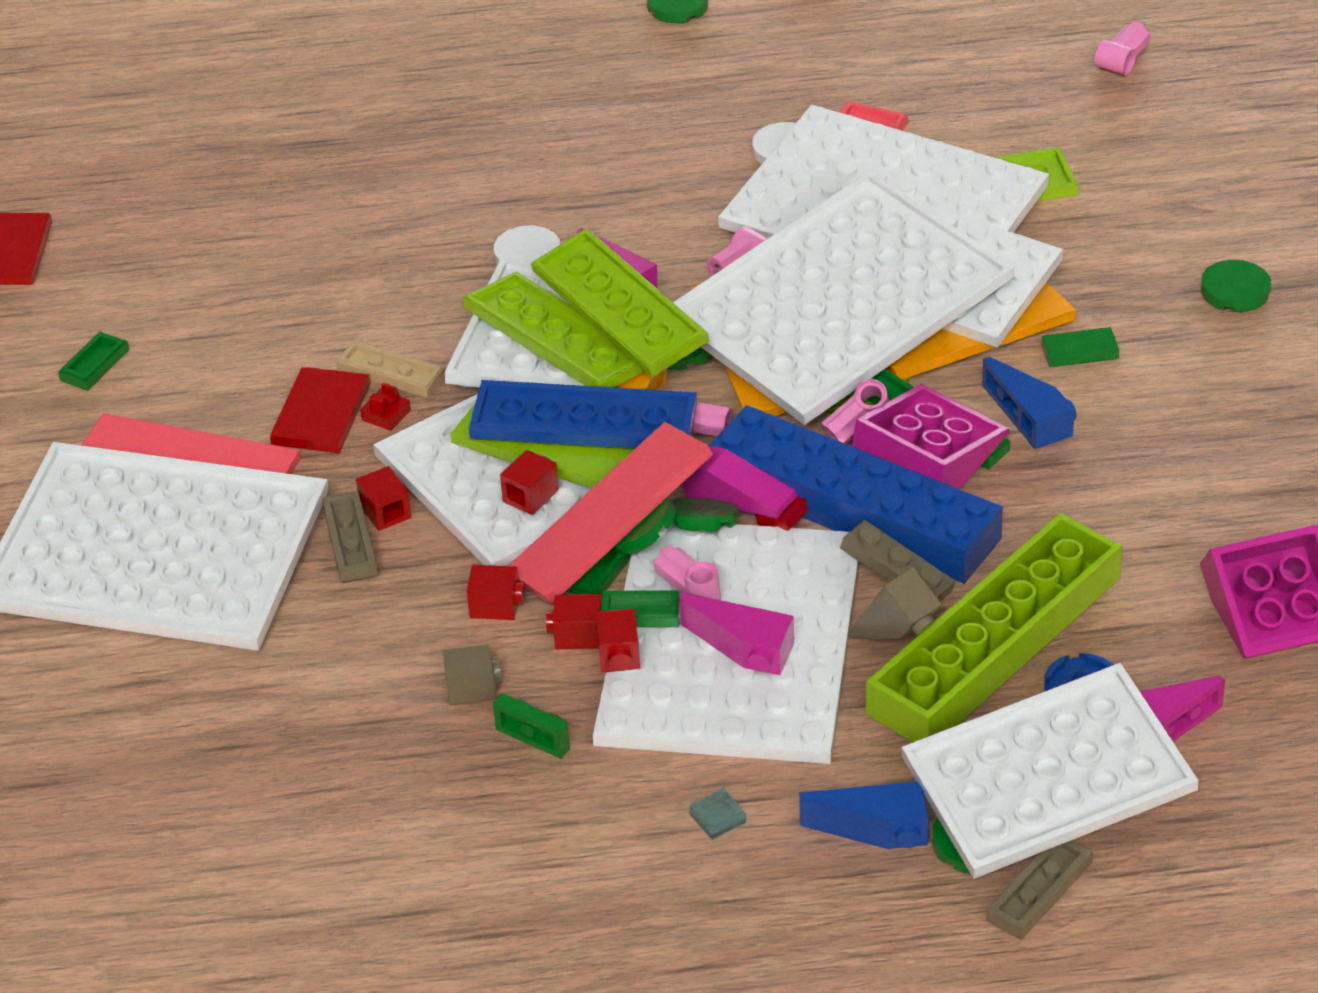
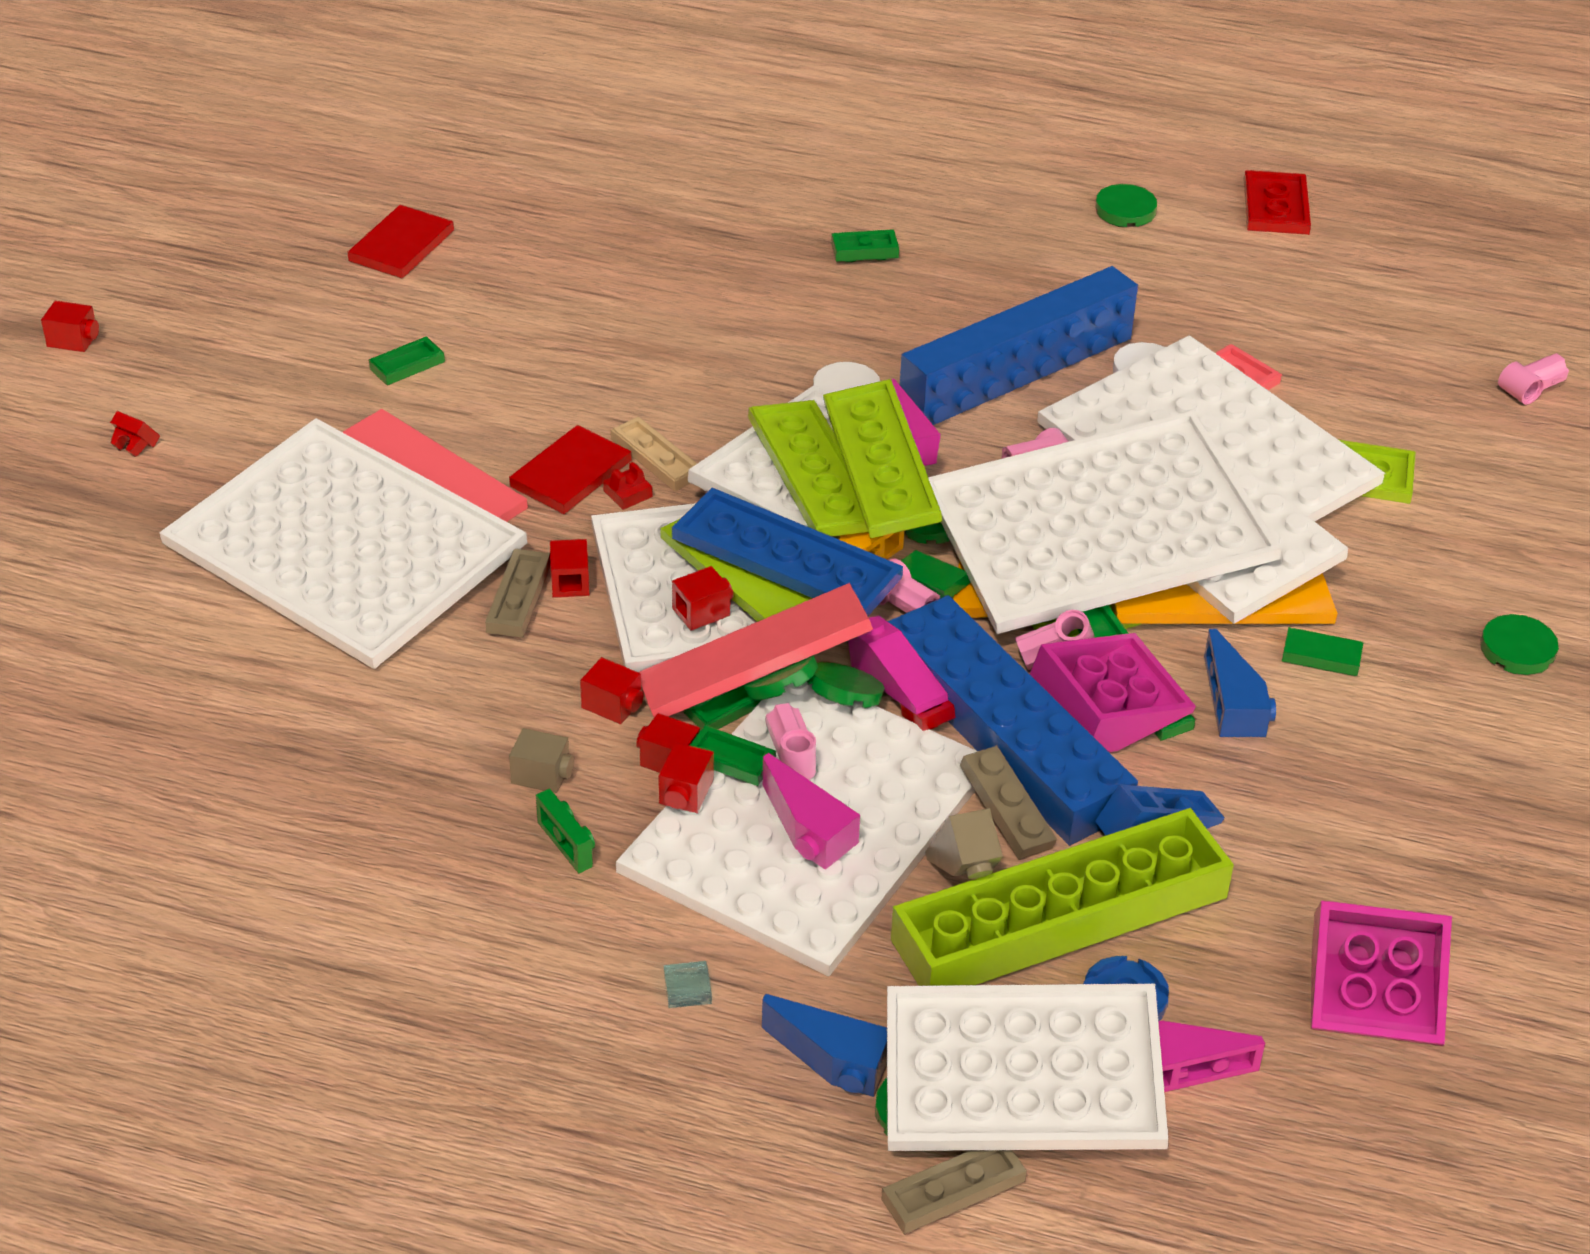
camera: 20 degrees right, 0 degrees up
none -> green plate [831,229,899,262]
none -> blue brick [900,266,1138,425]
none -> green tile [901,550,971,598]
none -> blue slope [1095,784,1225,836]

